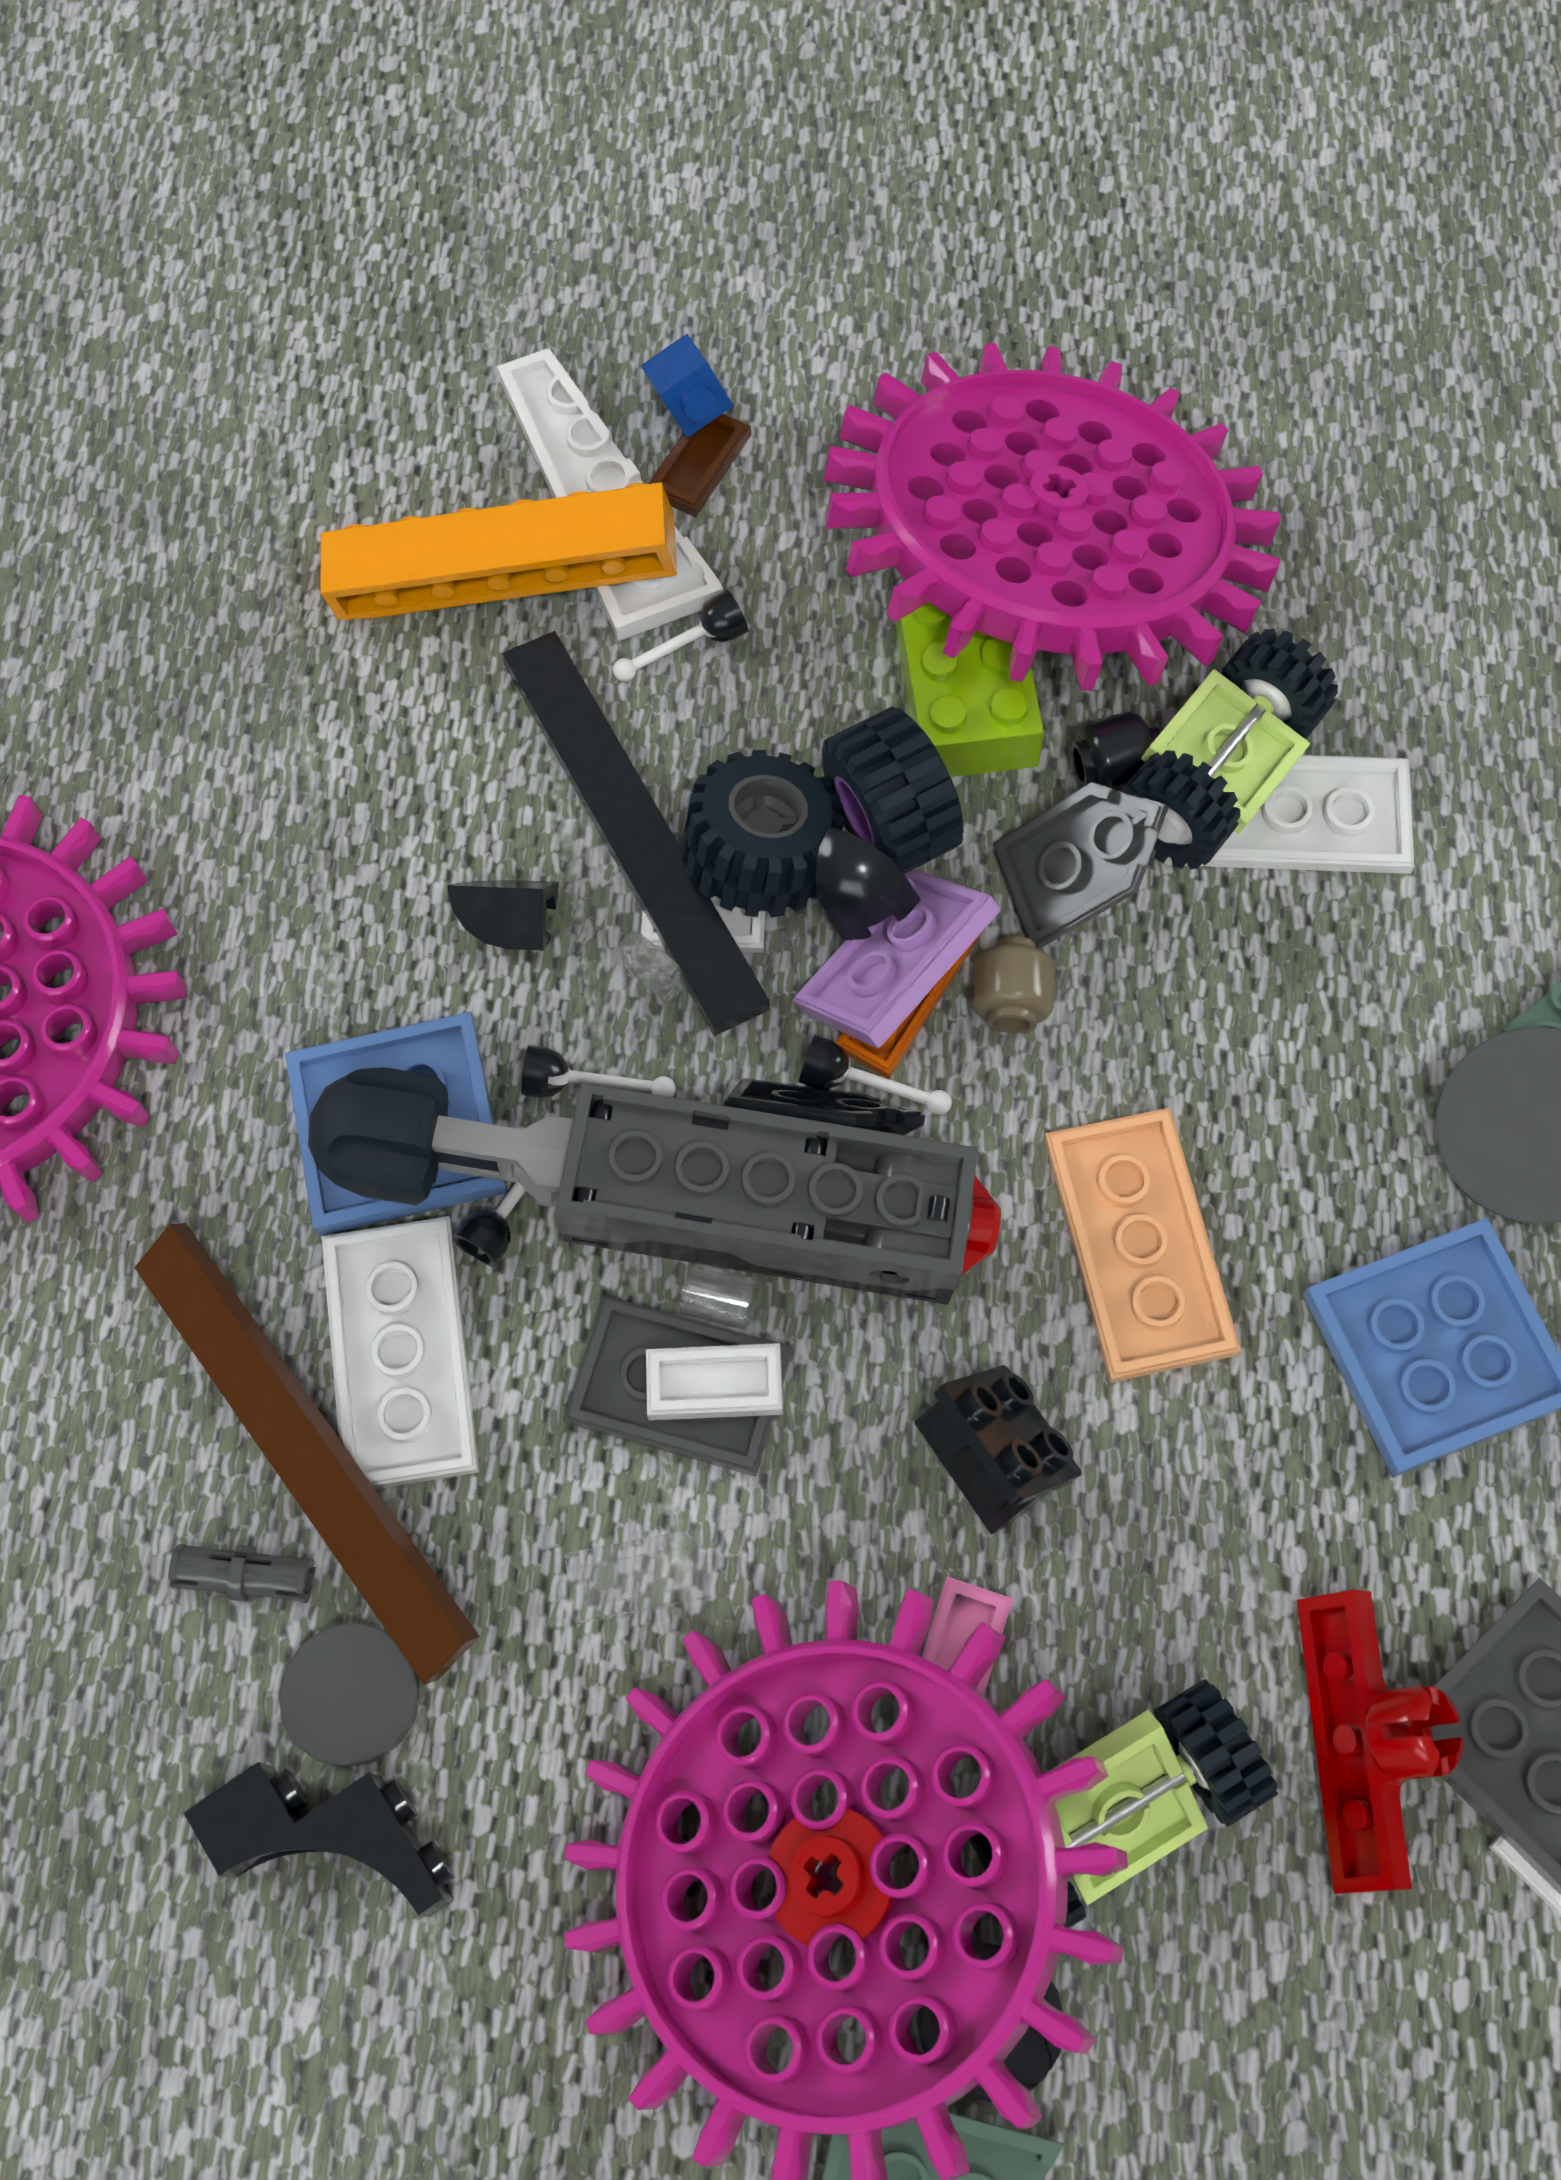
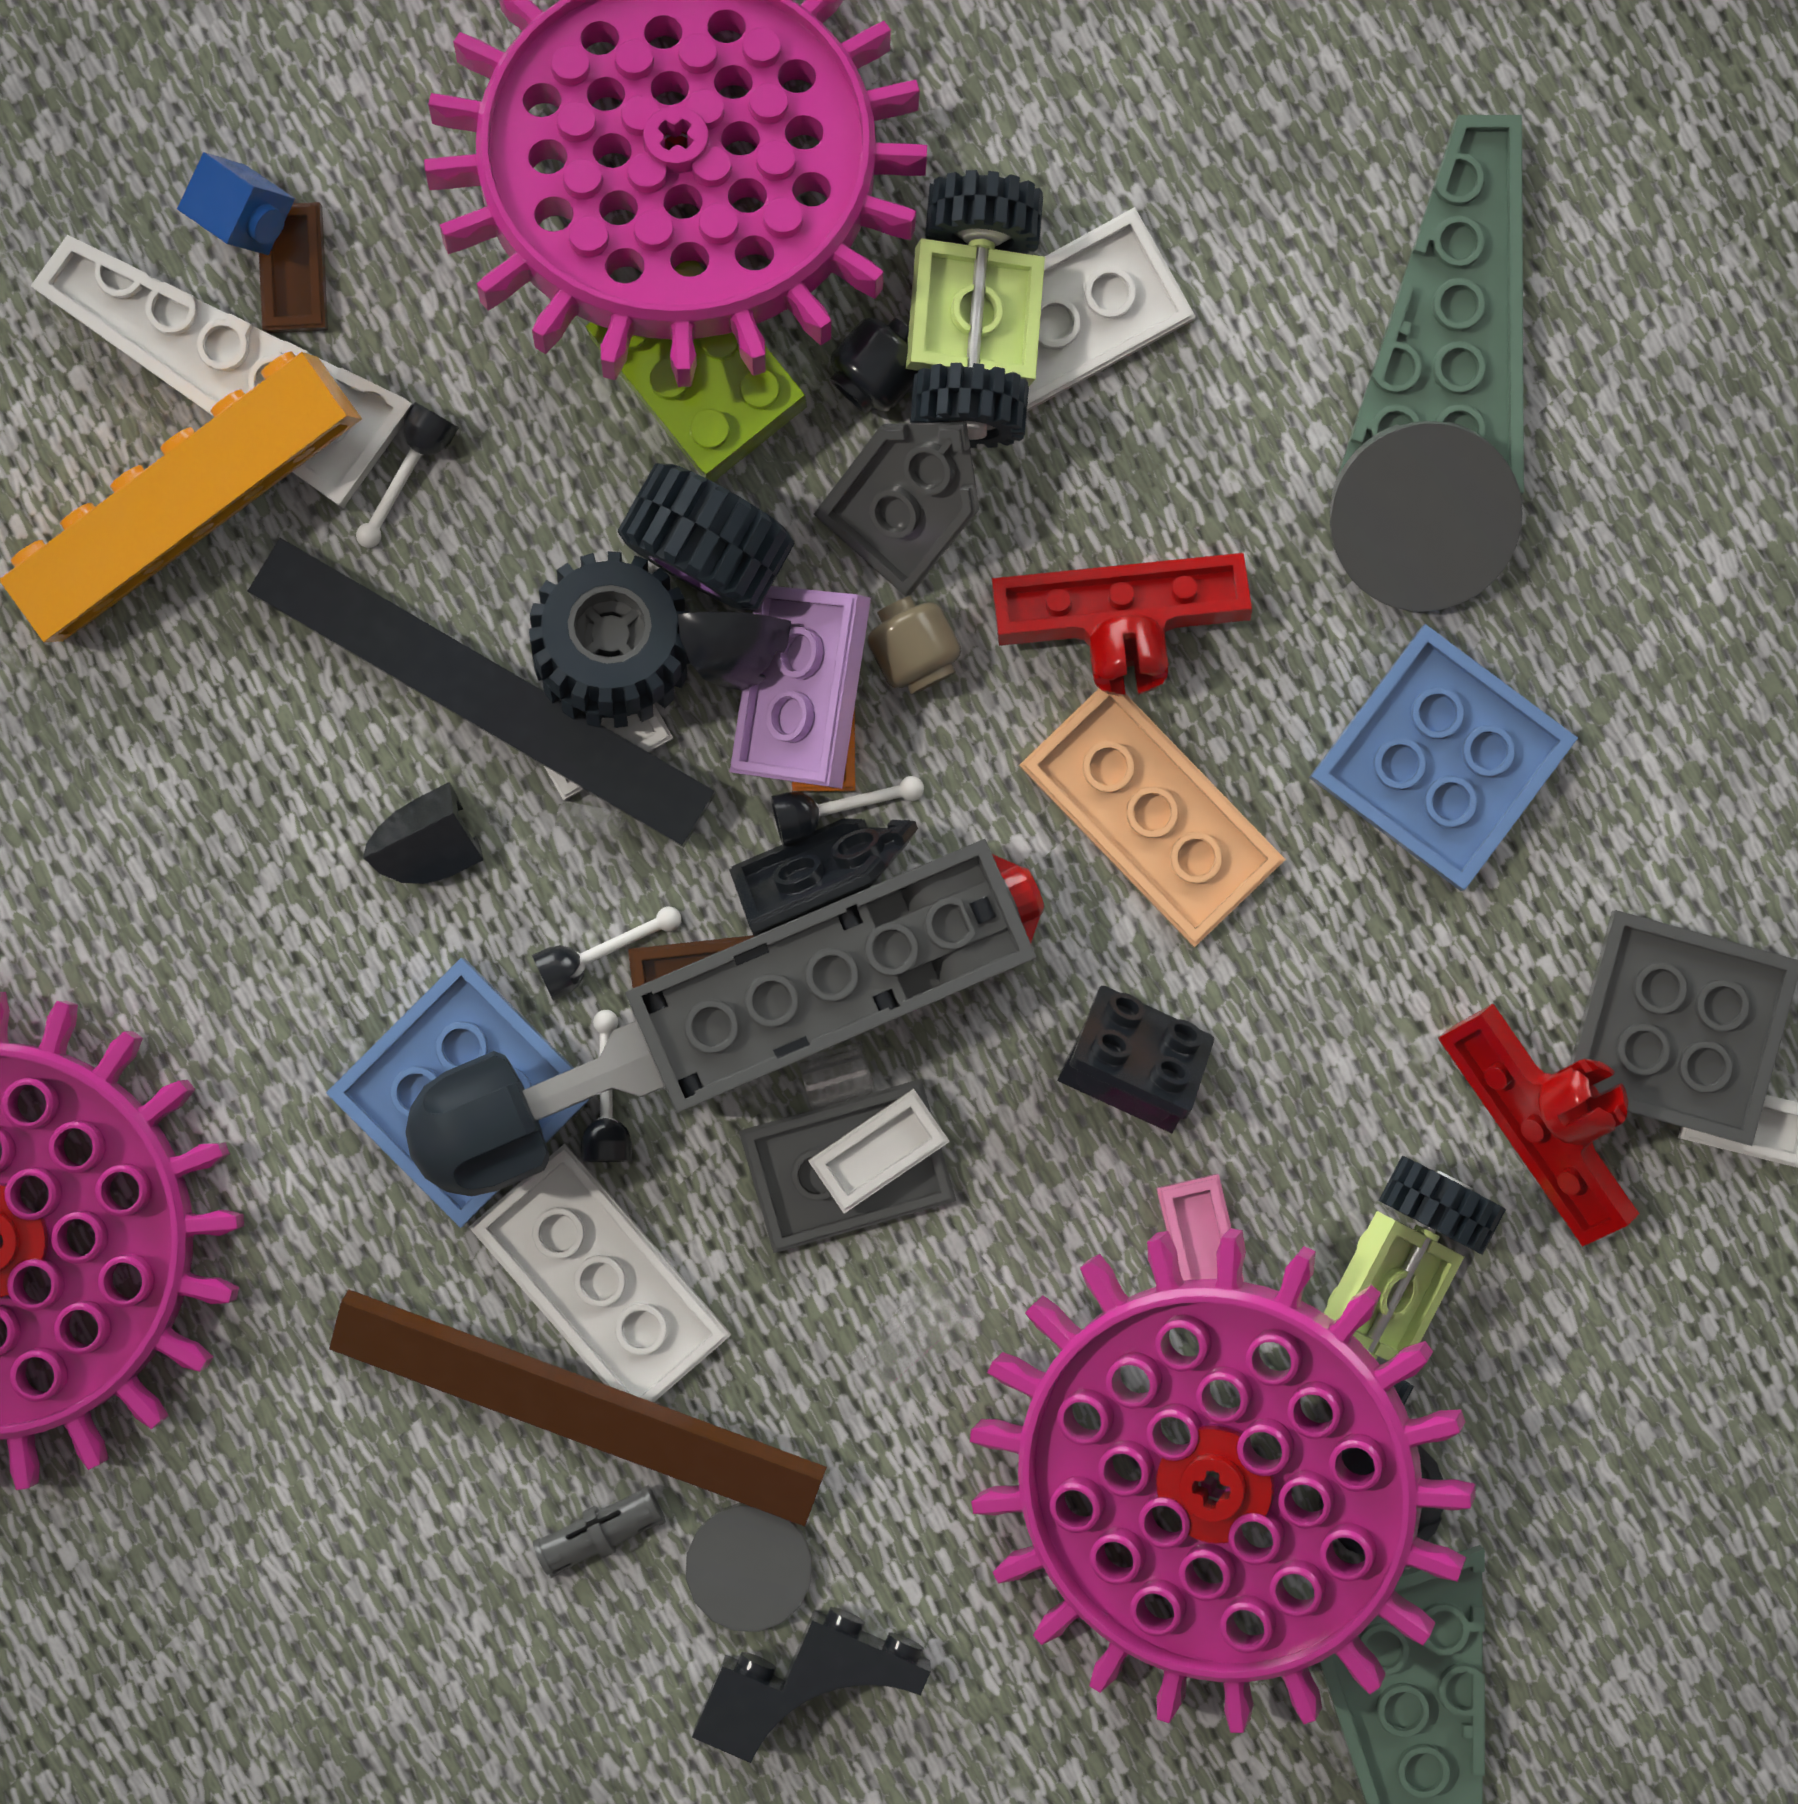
camera: 35 degrees left, 20 degrees up
none -> red plate [992,553,1252,696]

